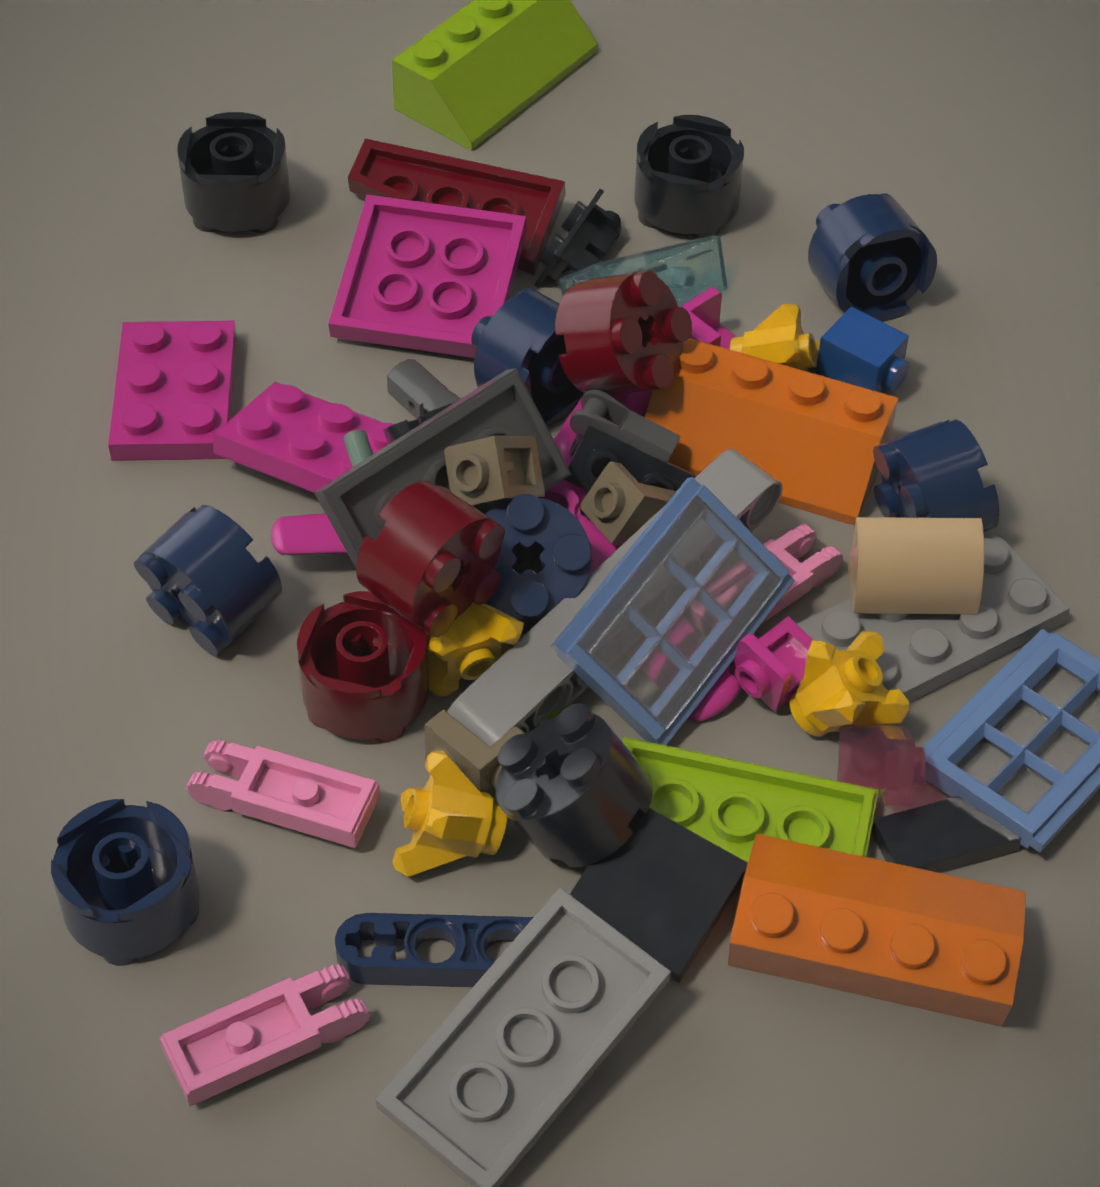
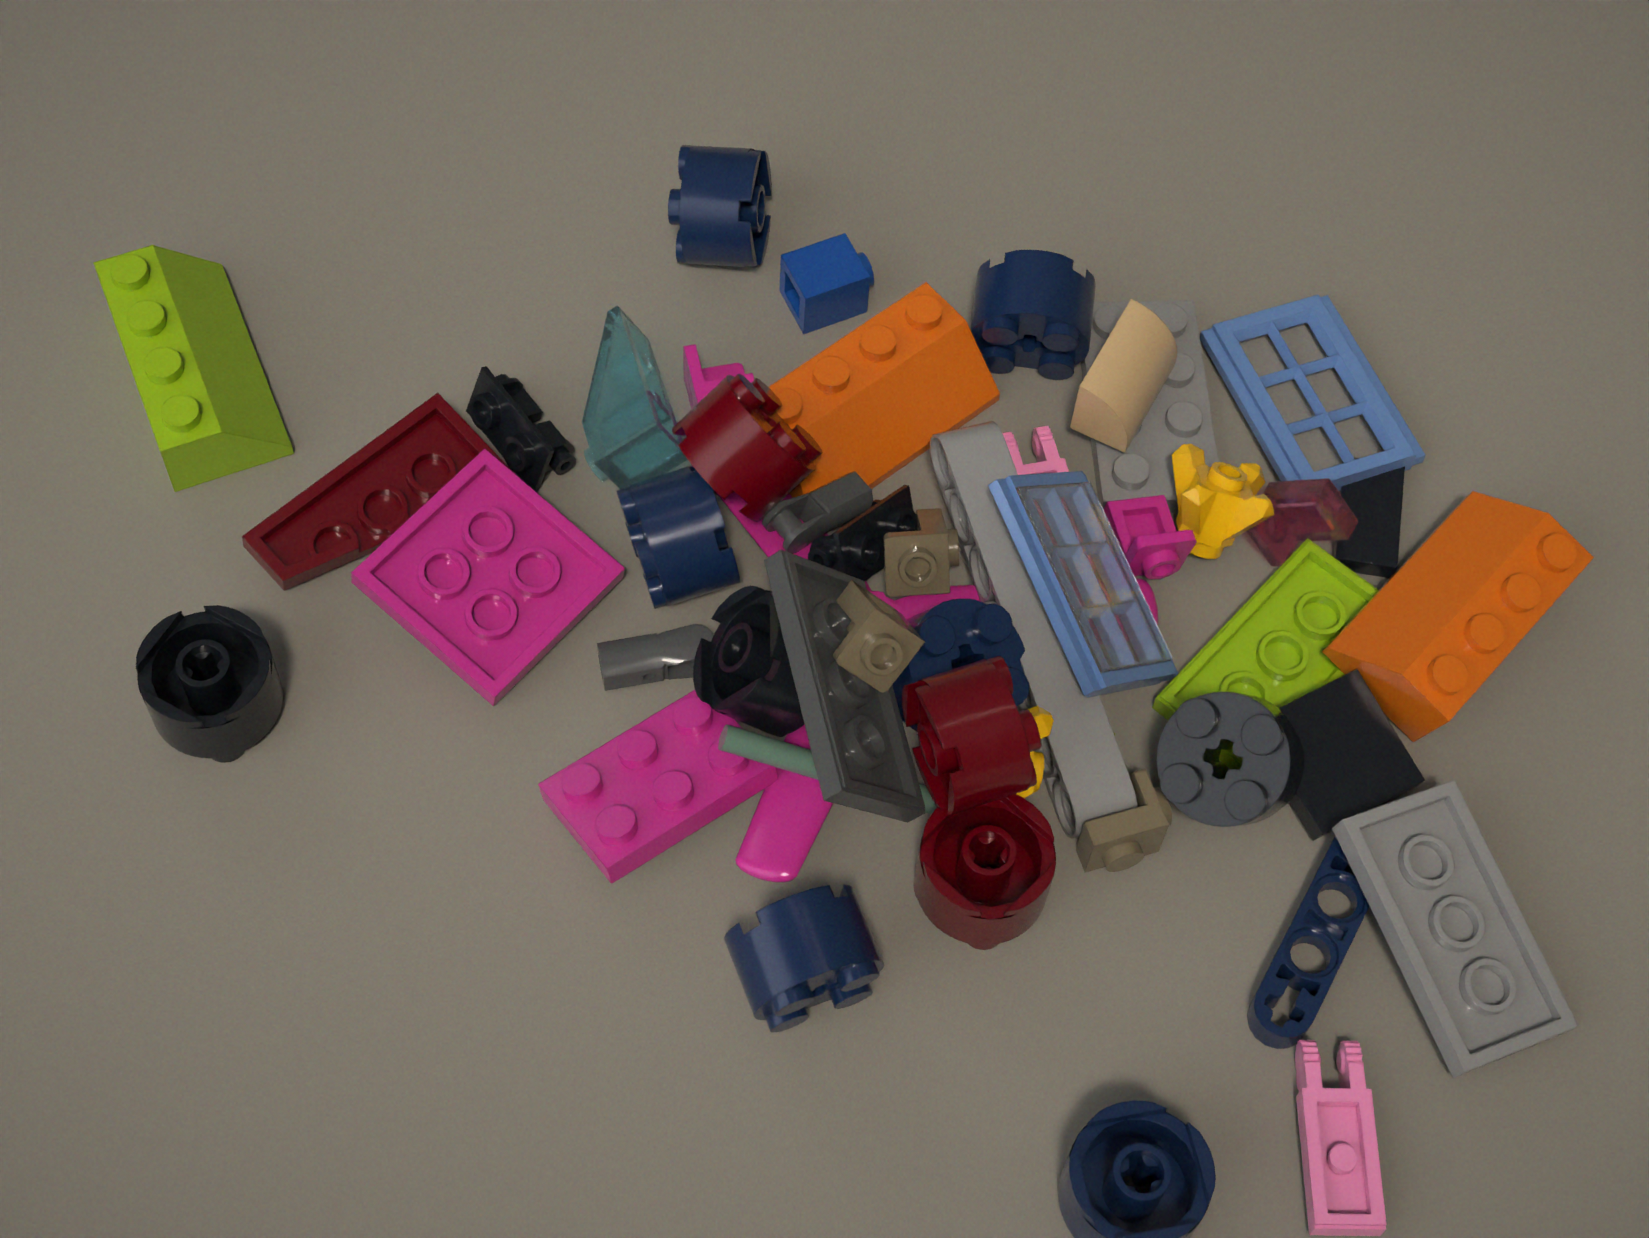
camera: 65 degrees left, 10 degrees up
dark pink plate [108,320,237,461] -> none
bright pink hinge [186,739,380,849] -> none
yellow rock [392,750,507,877] -> none
black brick [634,115,744,239] -> none
yellow rock [730,304,820,372] -> none

